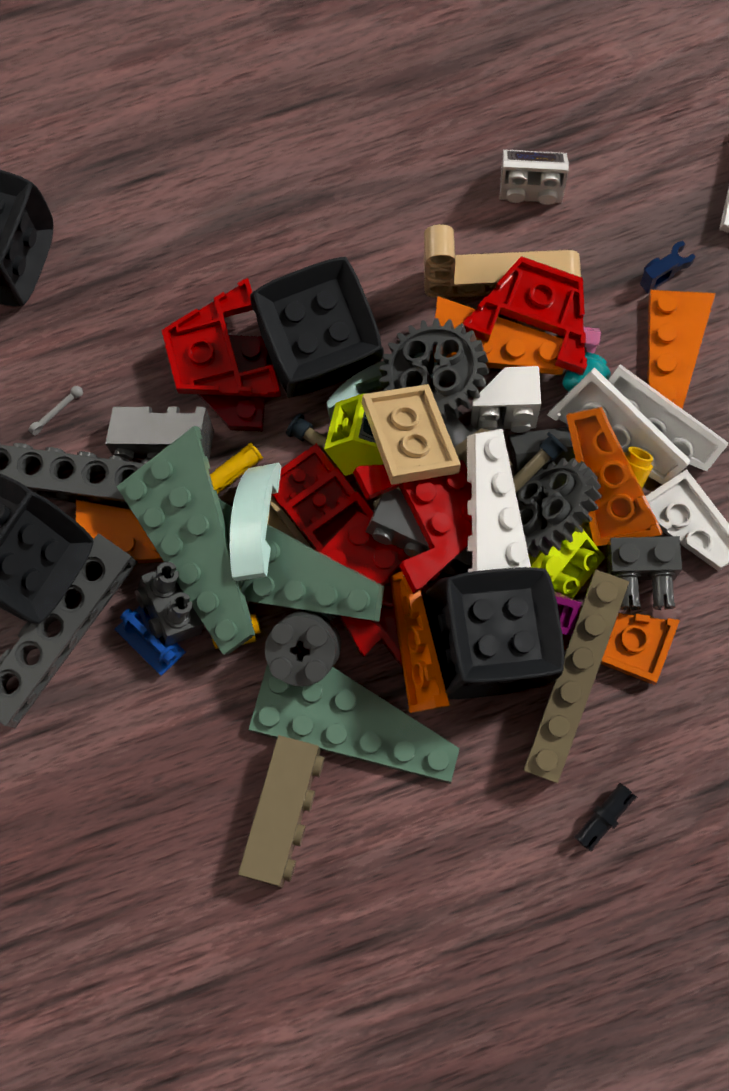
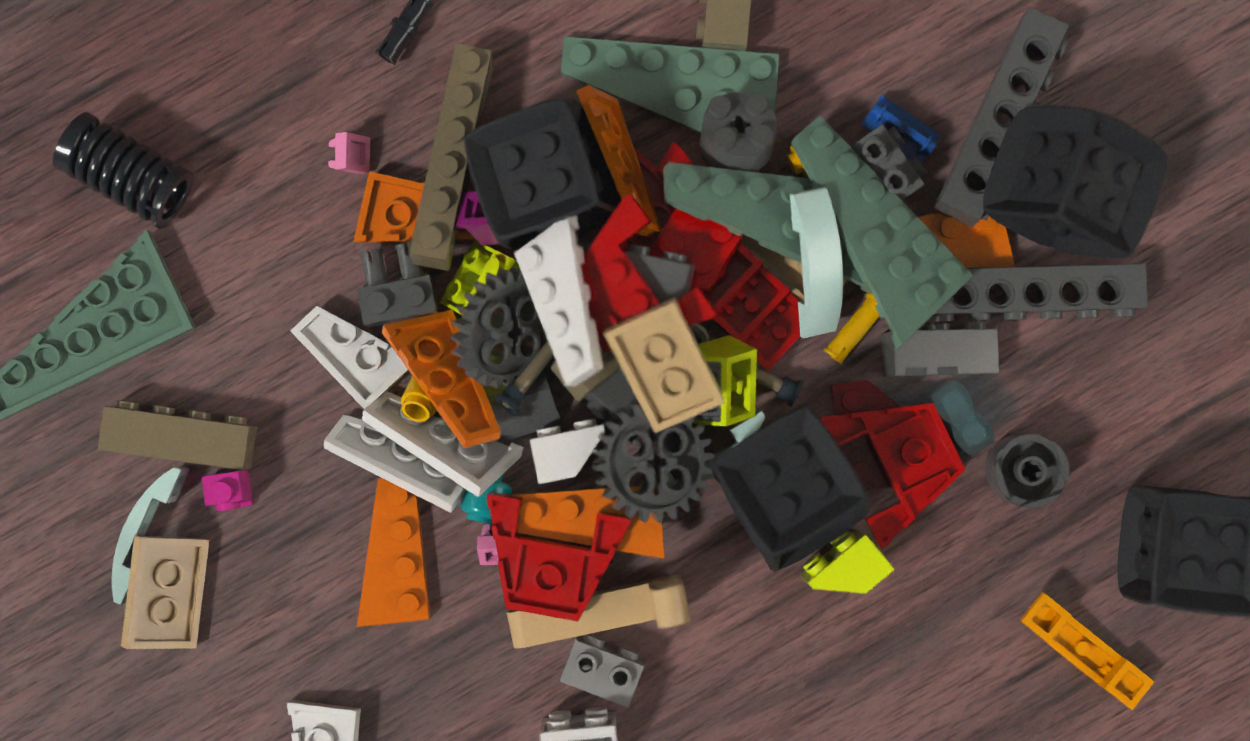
camera: 160 degrees right, 15 degrees up
light grey hinge [28,386,83,435] -> none
dark blue plate [640,241,695,294] -> none
none -> bright pink tile [328,132,371,174]
none -> light grey brick [560,634,644,708]
none -> neon yellow slope [800,529,895,594]
none -> clear light blue brick [924,380,994,456]
none -> dark grey brick [985,433,1069,508]
none -> light orange slope [1019,592,1154,710]

